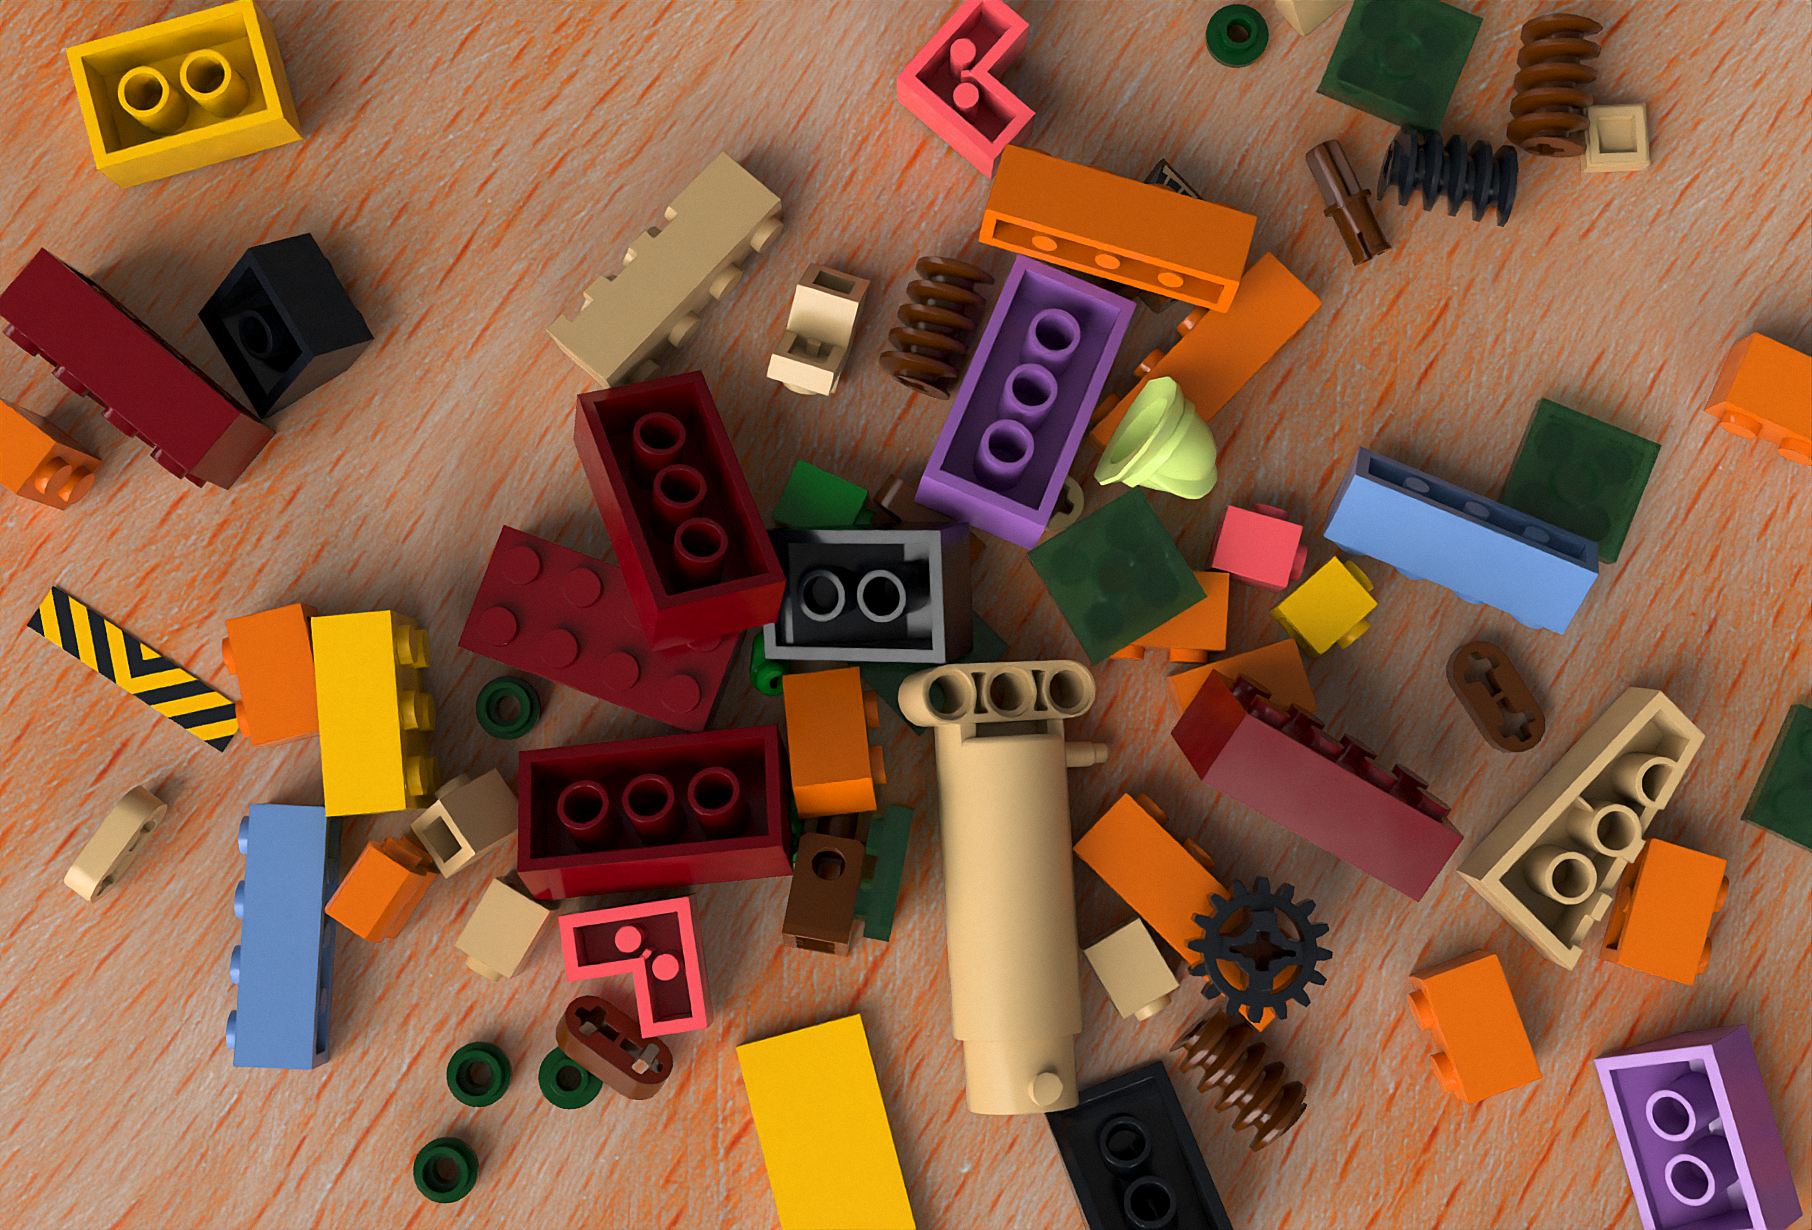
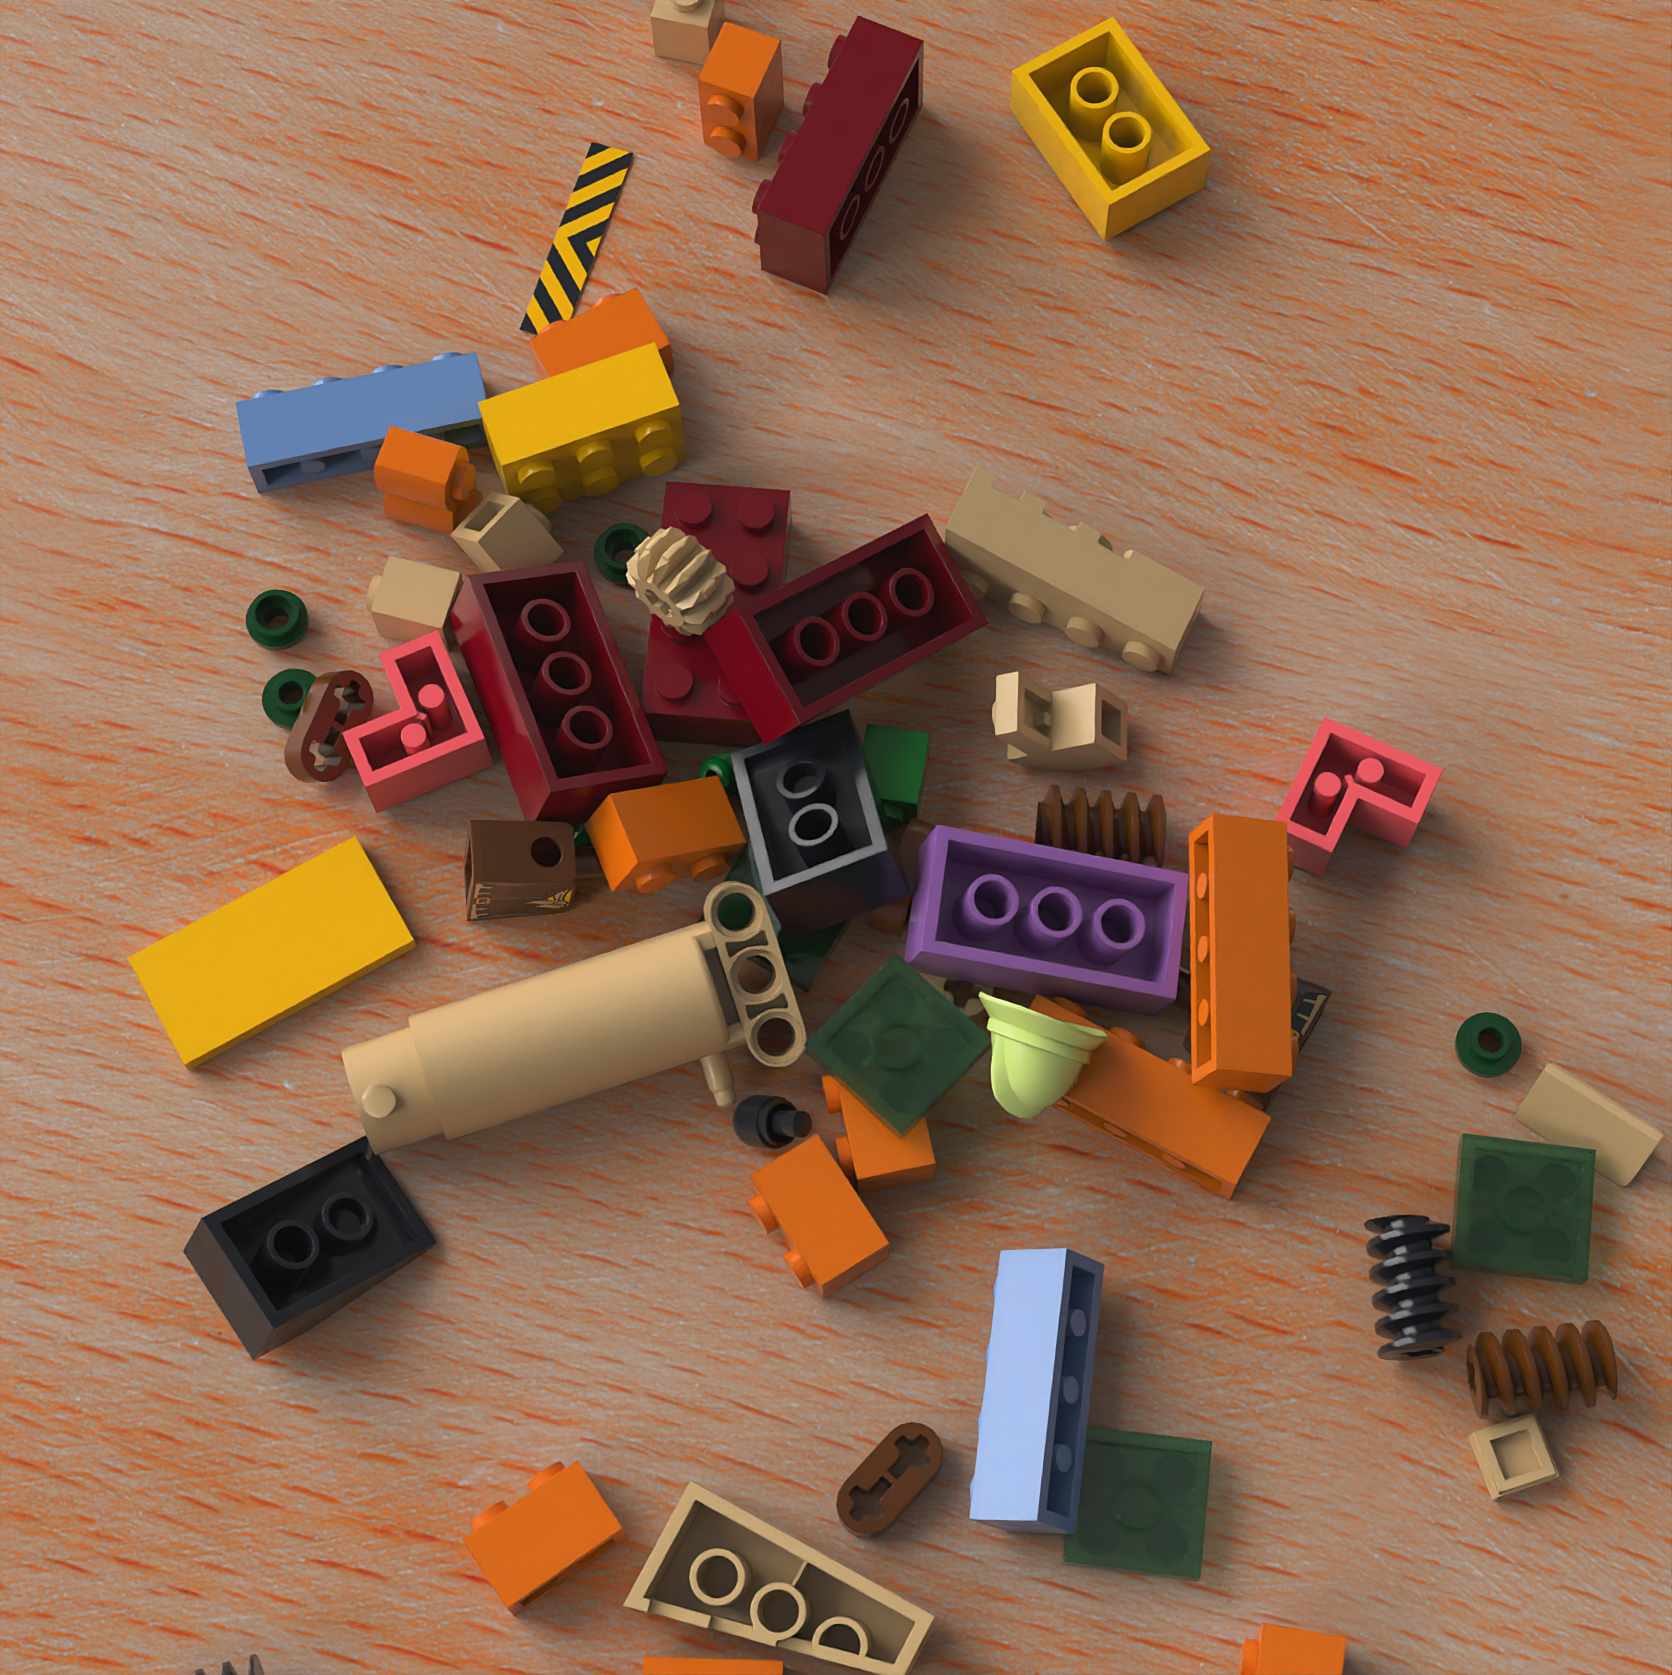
camera: 75 degrees right, 15 degrees down
tan beam [64,785,168,903] -> none
black slope [198,233,375,419] -> none
dark green plate [413,1137,479,1204] -> none
clear green plate [853,804,914,942] -> none
orange brick [1072,792,1309,1032] -> none
tan brick [1079,914,1180,1021] -> none
reddish brown piece [1169,1004,1307,1152] -> none
dark red brick [1171,669,1464,902] -> none
black gear [1184,876,1333,1023] -> none
coral brick [1204,503,1308,593] -> none
yellow brick [1268,556,1378,659] -> none
reddish brown axle [1305,139,1392,266] -> none
none -> tan gear [626,527,735,636]
none -> black cylinder [733,1095,812,1149]

